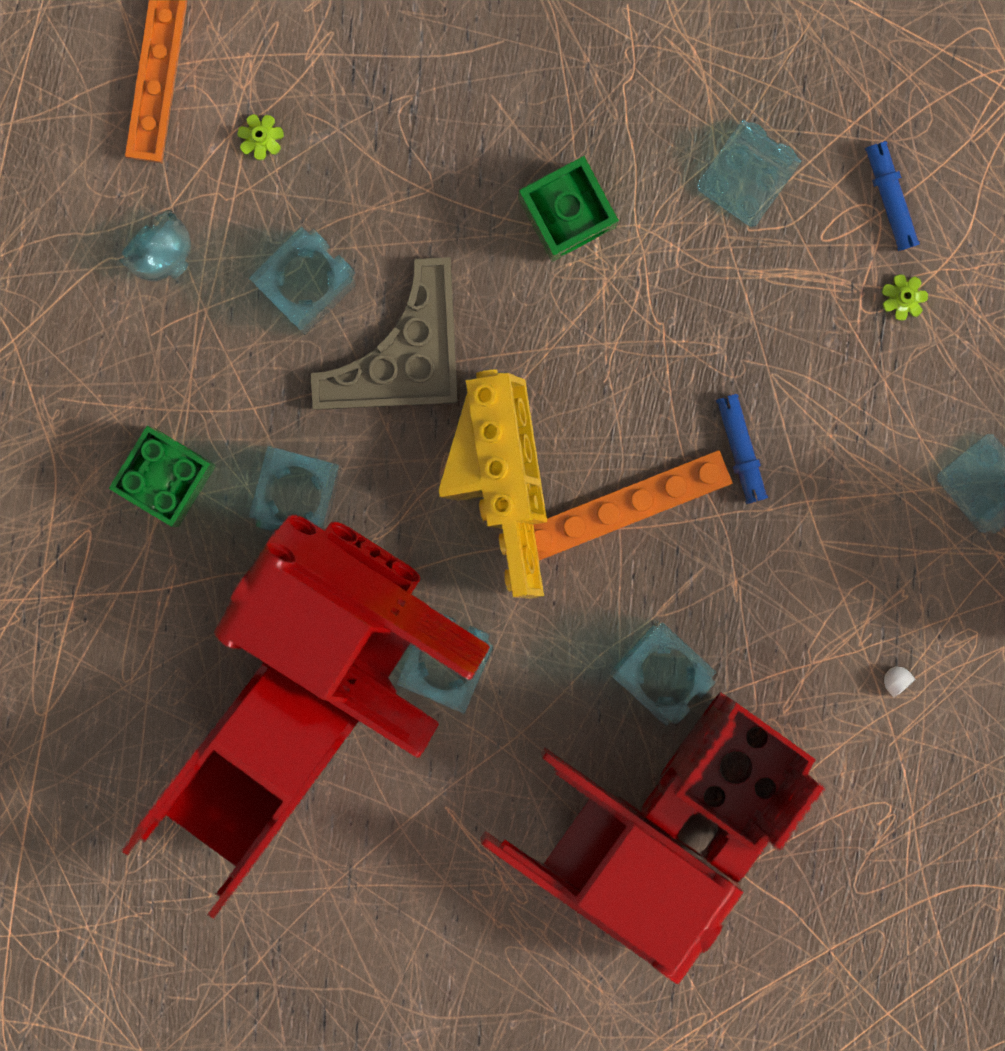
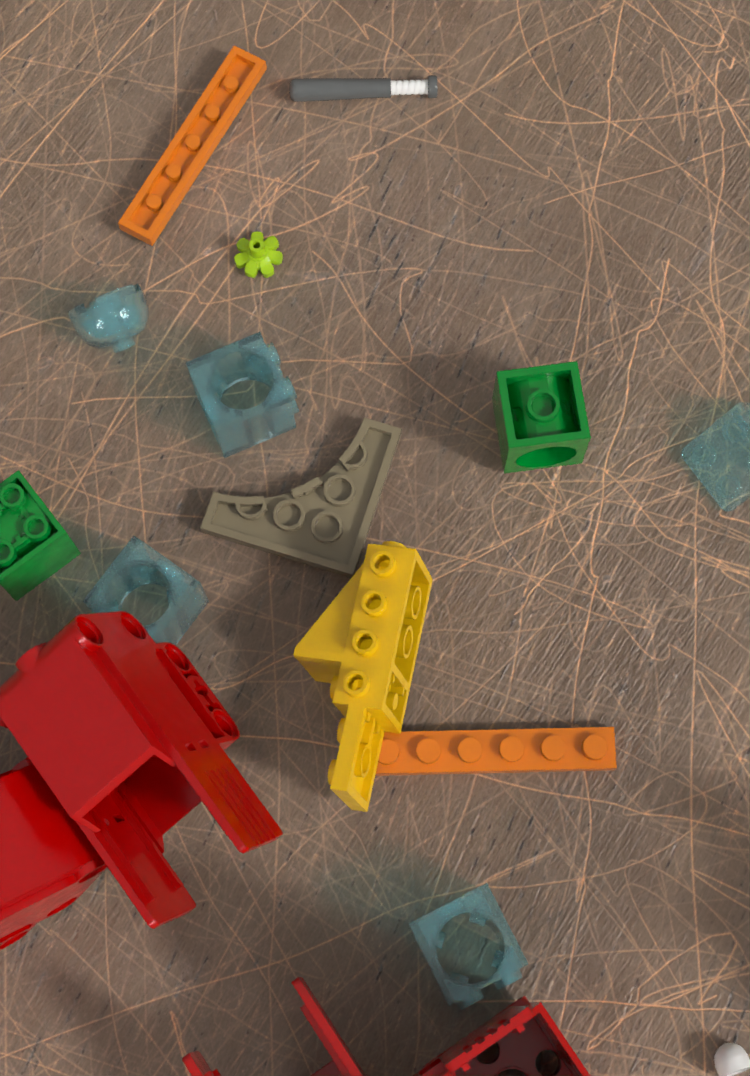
camera: 20 degrees right, 15 degrees down
clear light blue brick [397,611,494,714] -> none
blue pin [716,394,769,505] -> none

